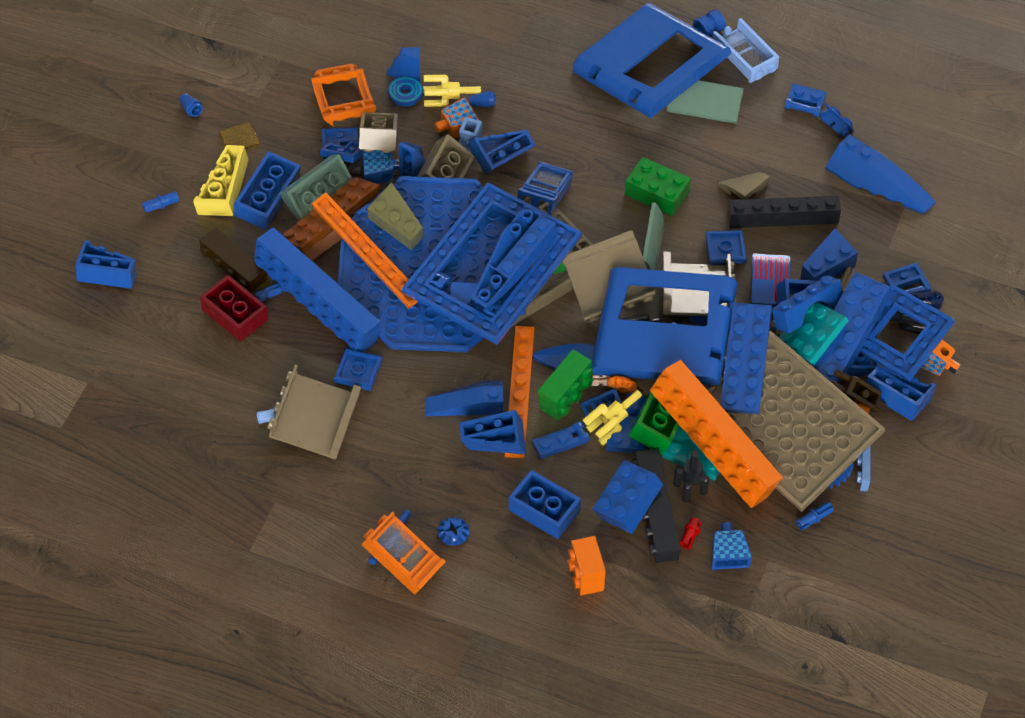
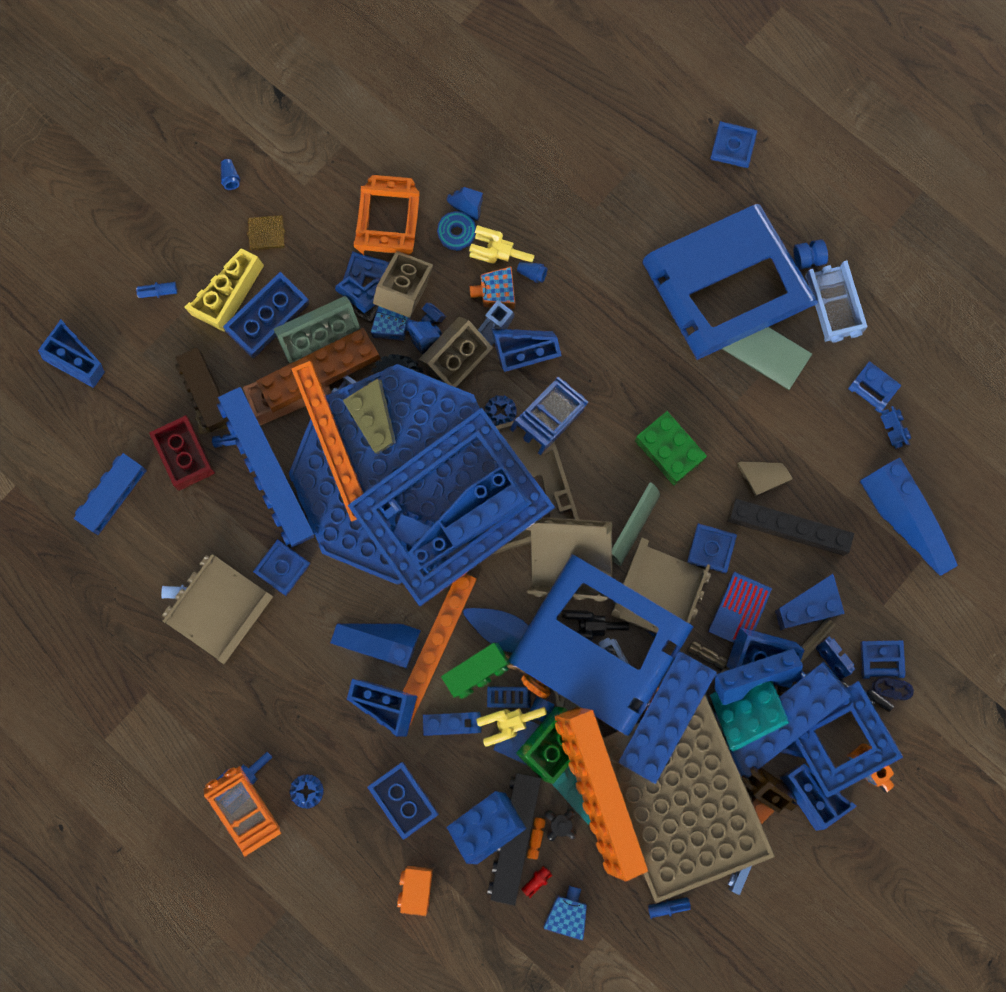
camera: 20 degrees right, 25 degrees up
none -> blue brick [73,453,147,535]
none -> orange axle [527,817,546,860]

